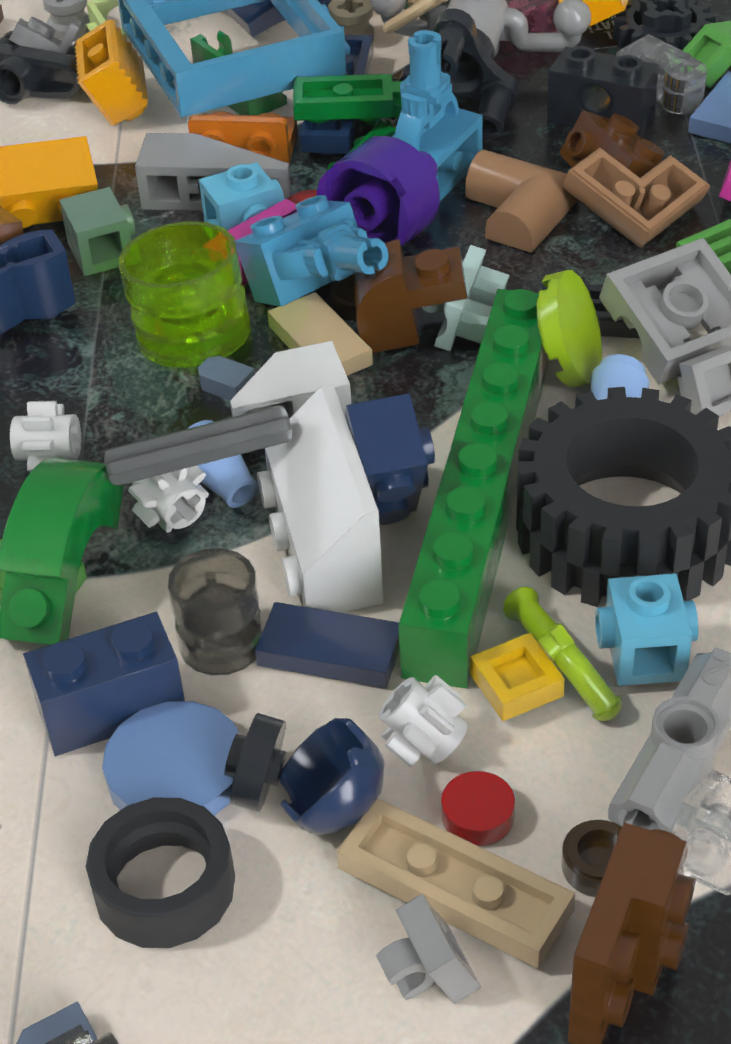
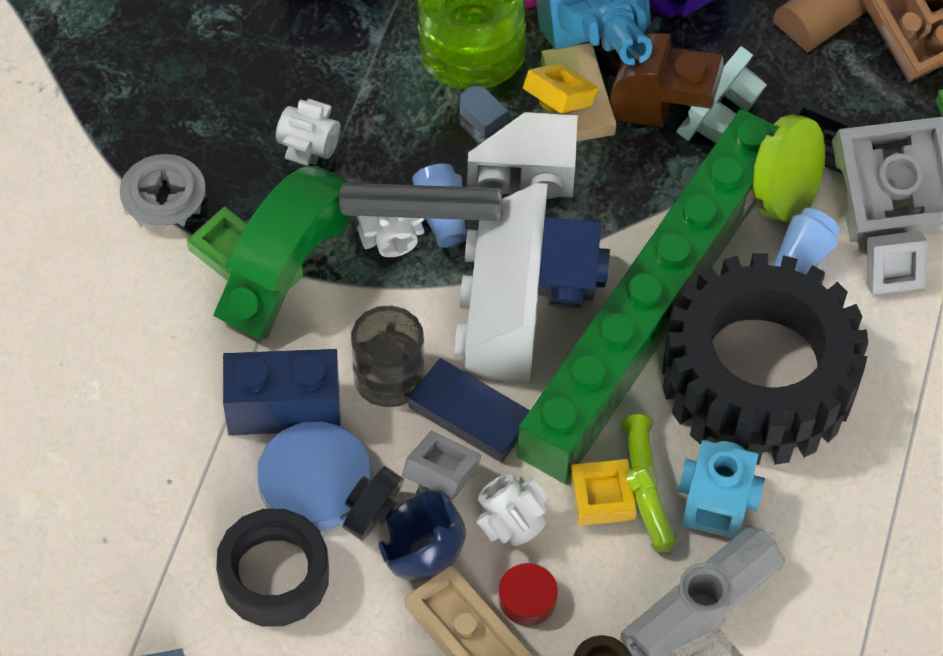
camera: 15 degrees right, 15 degrees up
none -> light grey tile [402,430,482,500]
none -> yellow plate [523,63,599,114]

